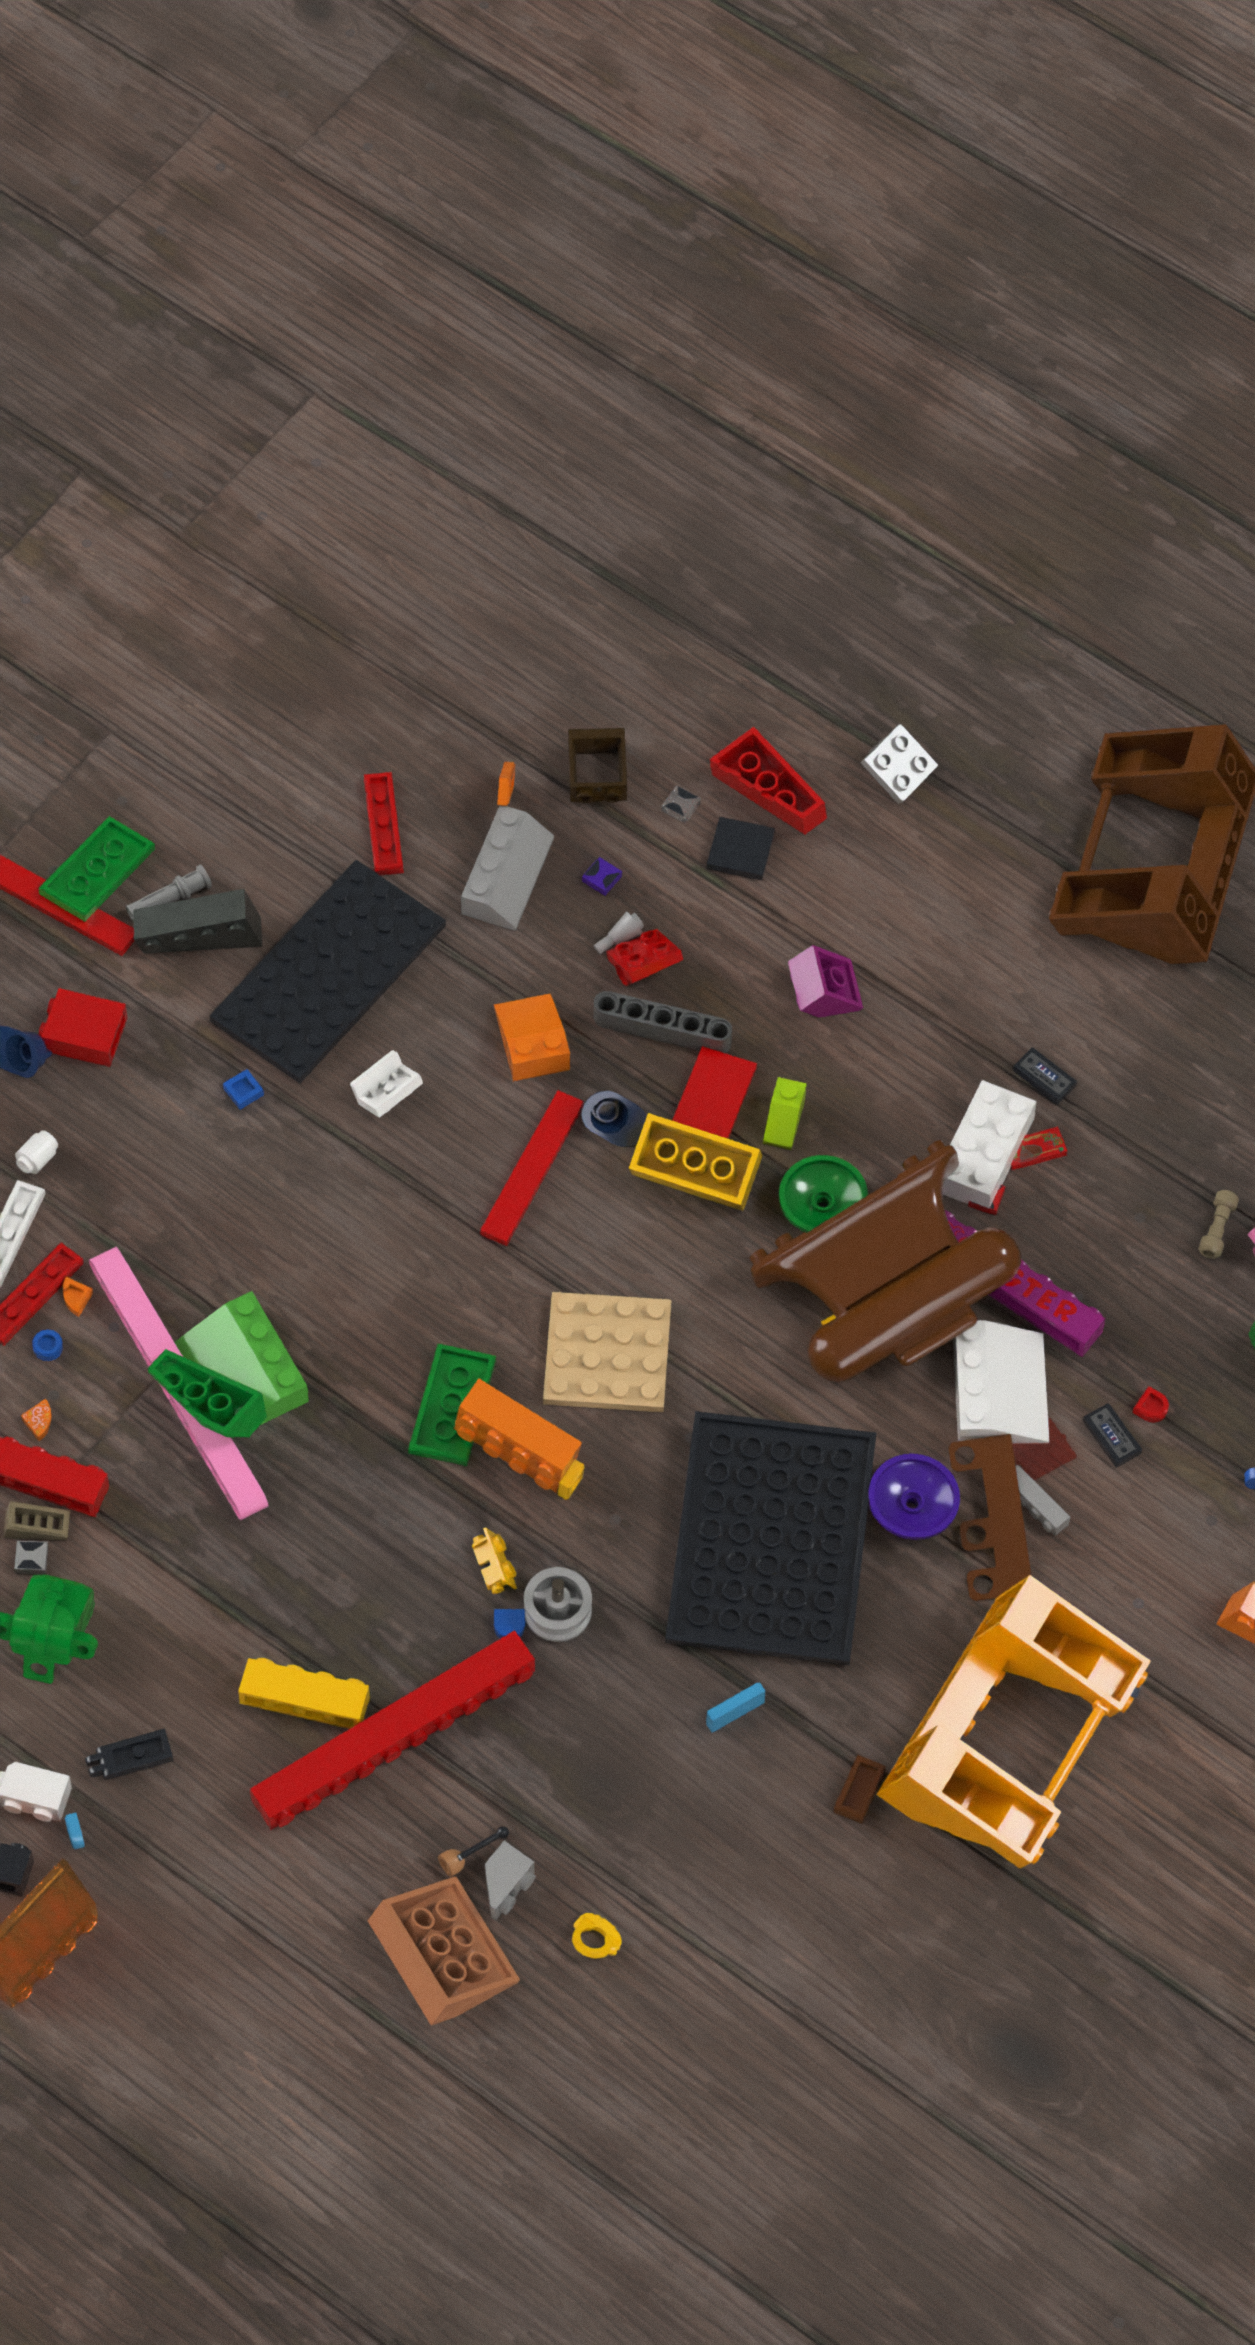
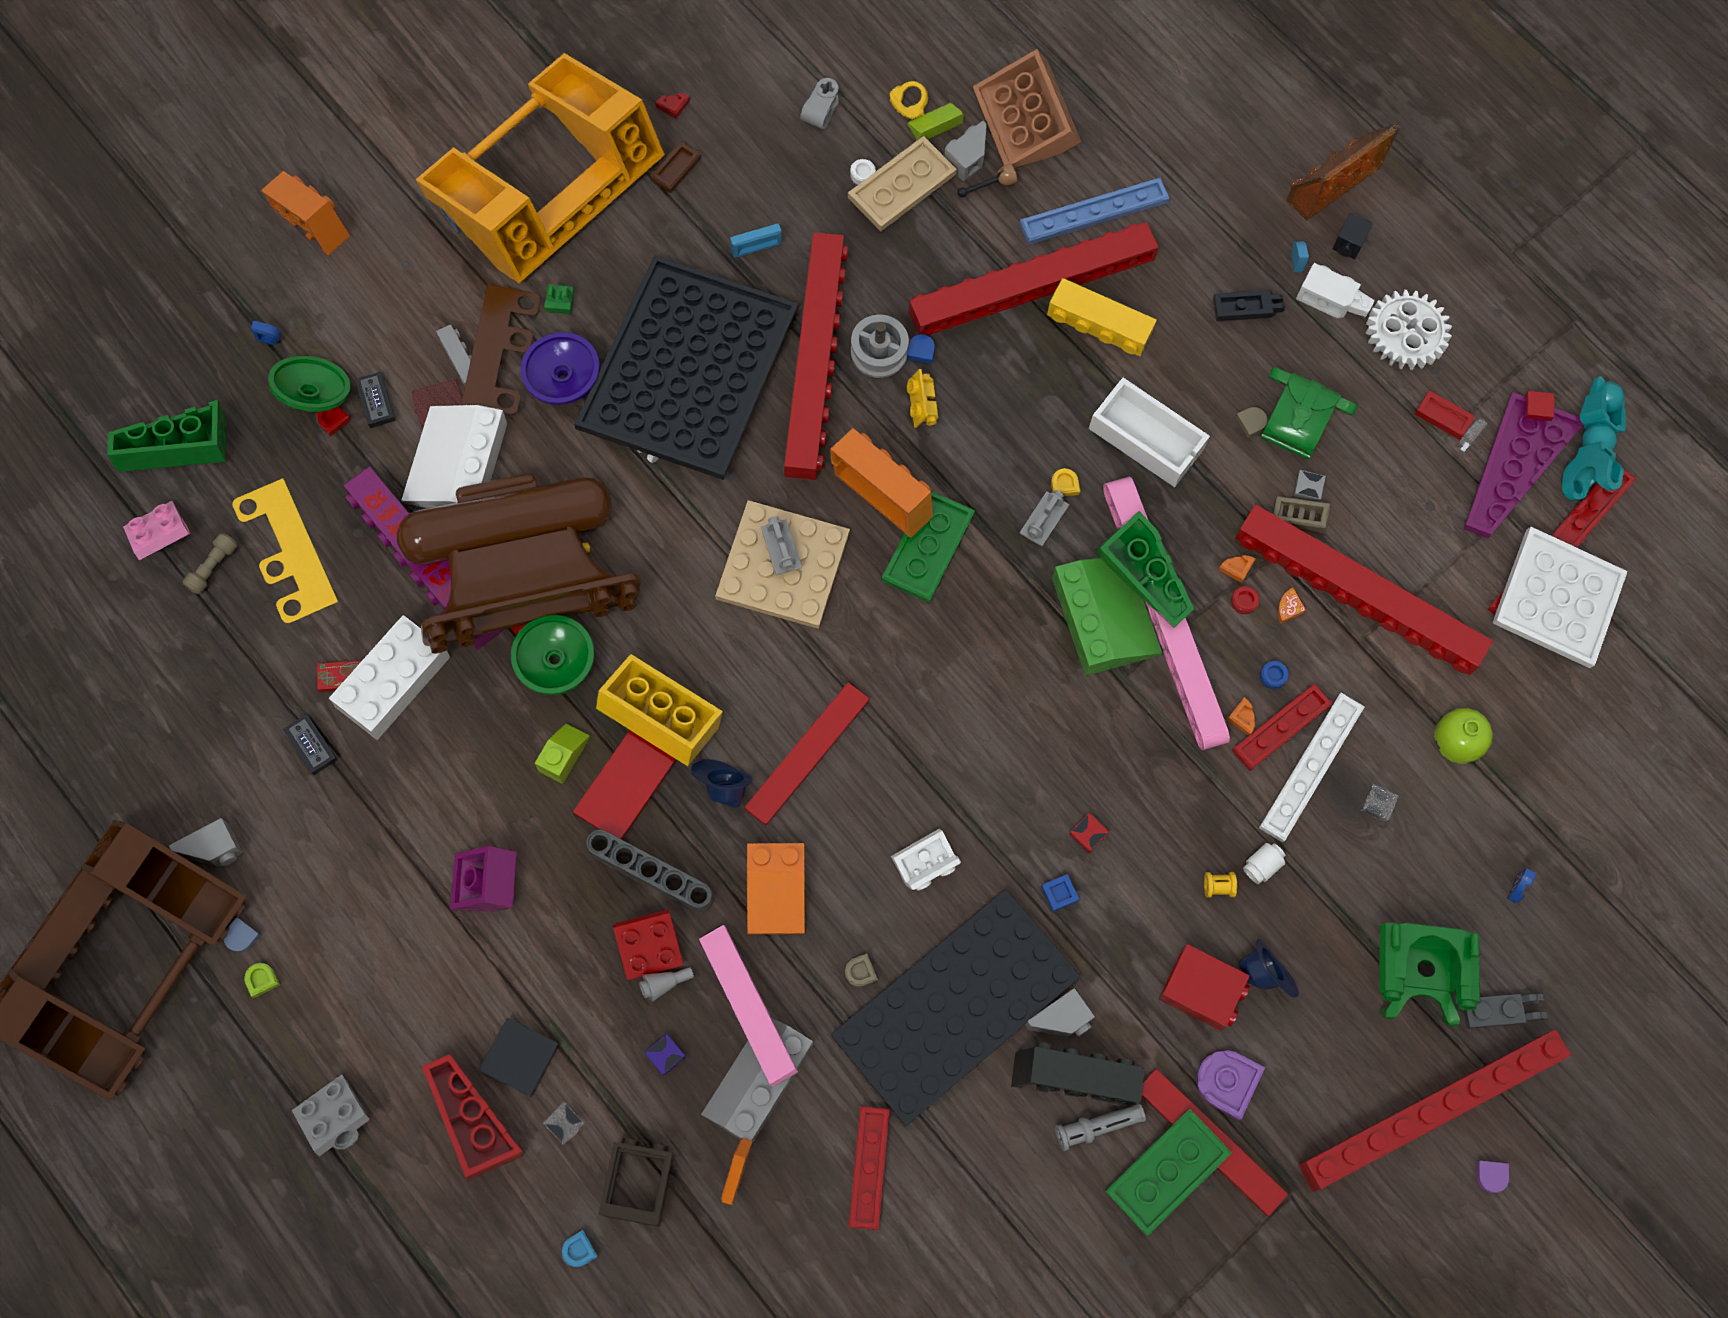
camera: 170 degrees left, 10 degrees up
none -> light grey slope [169,818,243,867]
none -> sand blue tile [224,918,261,953]
none -> yellow piece [232,478,338,623]
none -> lime tile [244,963,280,998]
none -> green dish [268,356,350,412]
none -> green tile [544,284,574,314]
none -> dark azure tile [562,1230,598,1267]
none -> red tile [655,93,690,119]
none -> bright pink tile [699,925,798,1087]
none -> light grey hinge [761,516,802,576]
none -> red brick [784,232,848,480]
none -> light grey piece [800,78,839,130]
none -> dark tan tile [845,953,878,988]
none -> tan plate [848,136,957,231]
none -> white tile [850,159,876,185]
none -> lime slope [907,103,964,140]
none -> medium blue tile [1019,178,1170,245]
none -> light grey hinge [1019,490,1069,547]
none -> light grey slope [1025,988,1095,1037]
none -> yellow tile [1051,468,1080,497]
none -> red tile [1069,813,1109,853]
none -> white piece [1089,378,1210,487]
none -> medium lavender tile [1196,1050,1265,1121]
none -> yellow bush [1204,872,1237,898]
none -> orange tile [1218,555,1256,583]
none -> red tile [1231,586,1259,615]
none -> dark tan tile [1235,407,1267,438]

